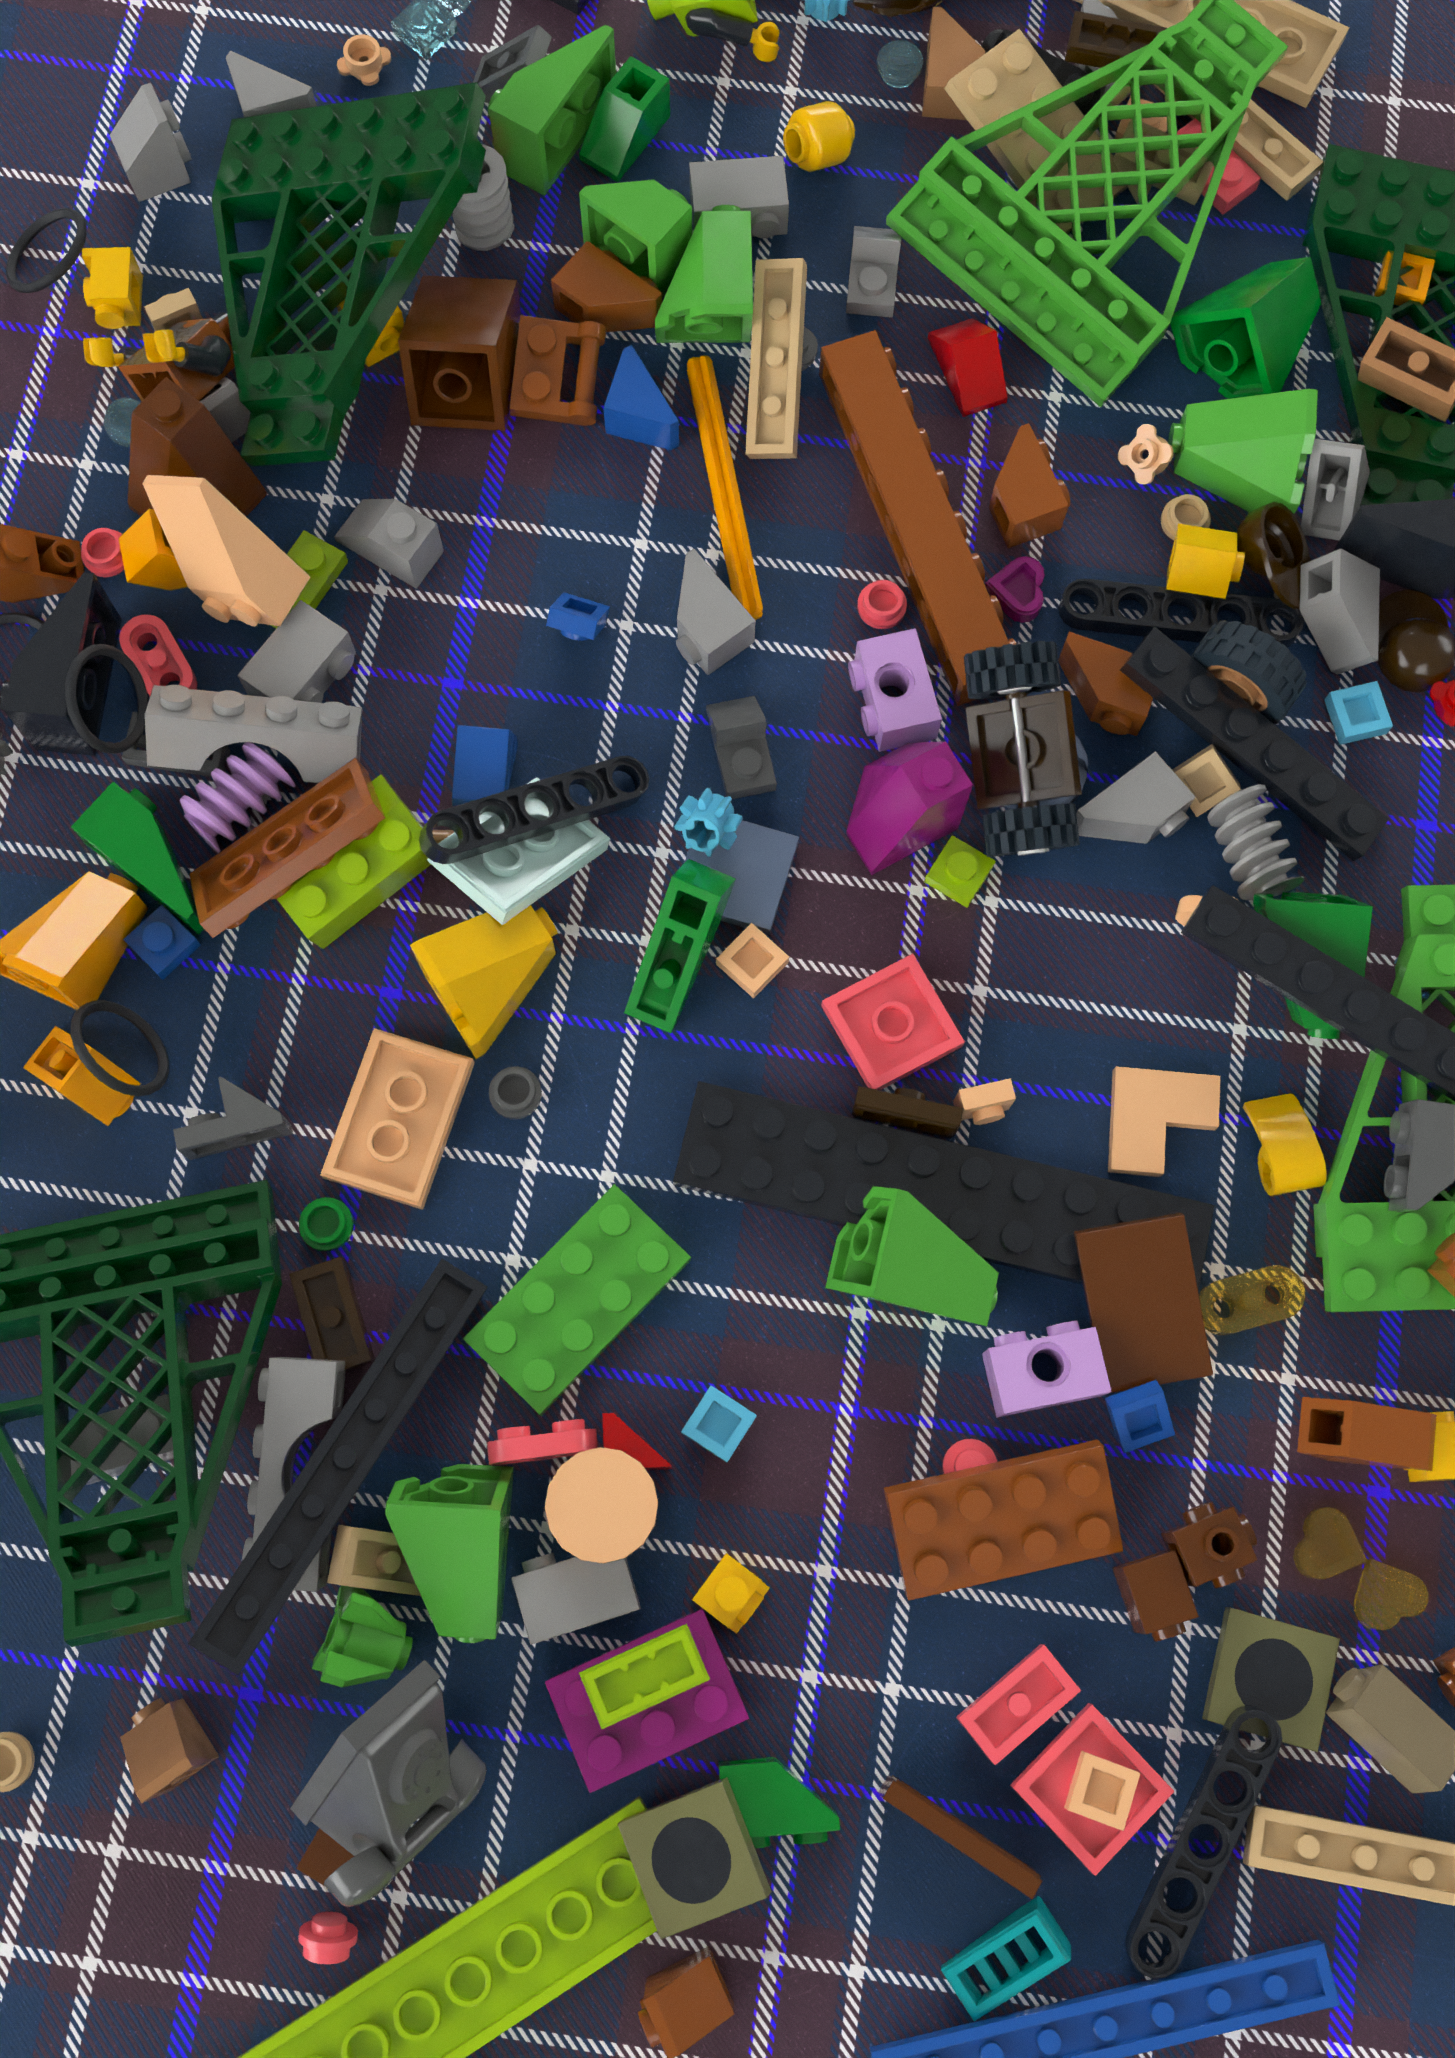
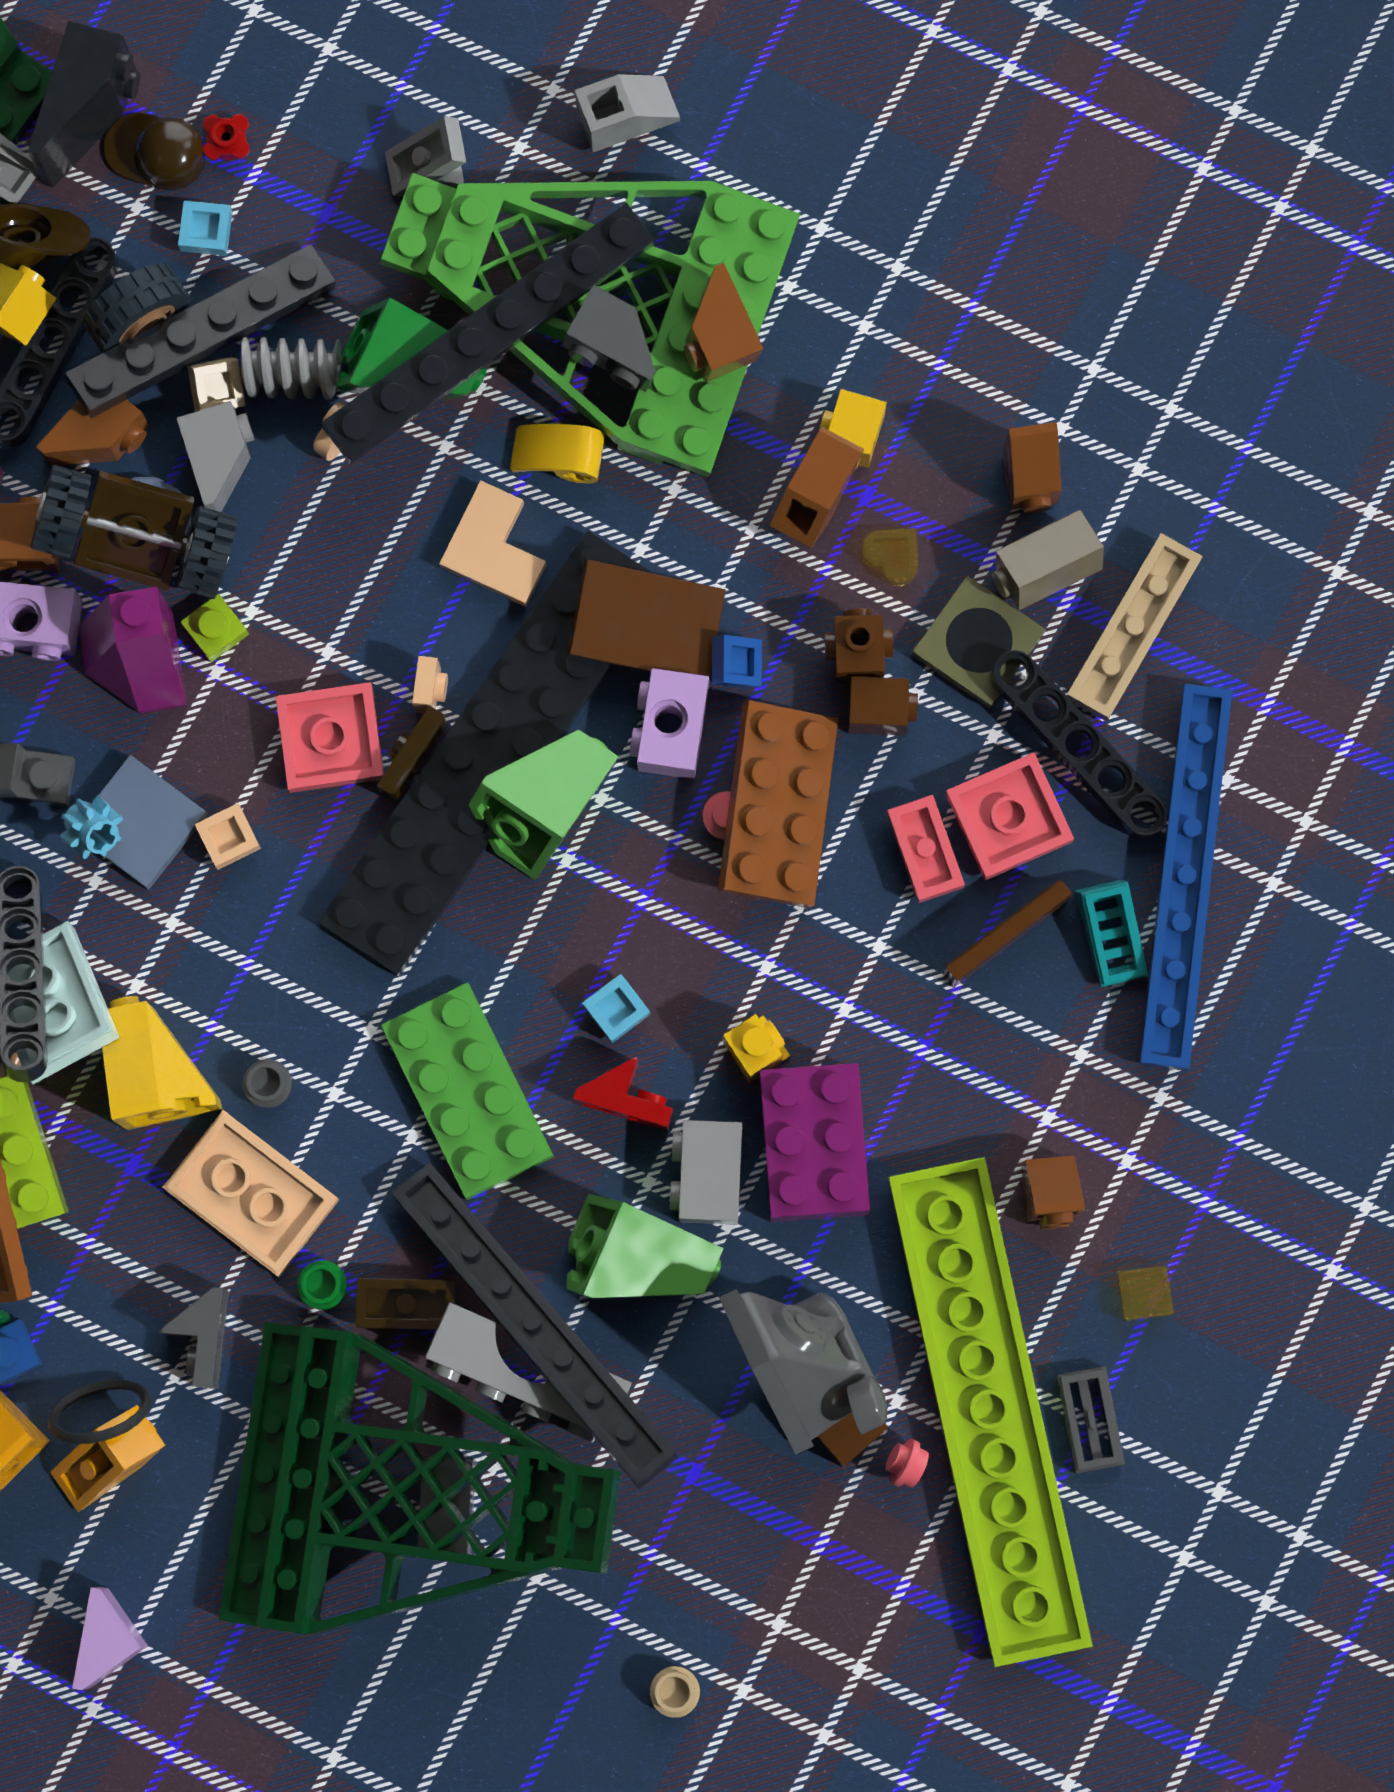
camera: 65 degrees left, 5 degrees up
medium nougat slope [120,1697,219,1803] -> none
bright green brick [312,1586,413,1688] -> none
tan slope [327,1525,421,1596] -> none
coral plate [487,1419,598,1465] -> none
light nougat tile [545,1447,658,1564] -> none
lime plate [579,1623,710,1729] -> none
olive tile [618,1777,772,1939] -> none
green slope [624,859,736,1033] -> none
green slope [718,1757,840,1849] -> none
light nougat plate [1064,1751,1140,1831] -> none
clear yellow plate [1199,1265,1305,1336] -> none
light grey slope [1300,549,1380,675] -> none
clear yellow tile [1354,1559,1429,1630] -> none

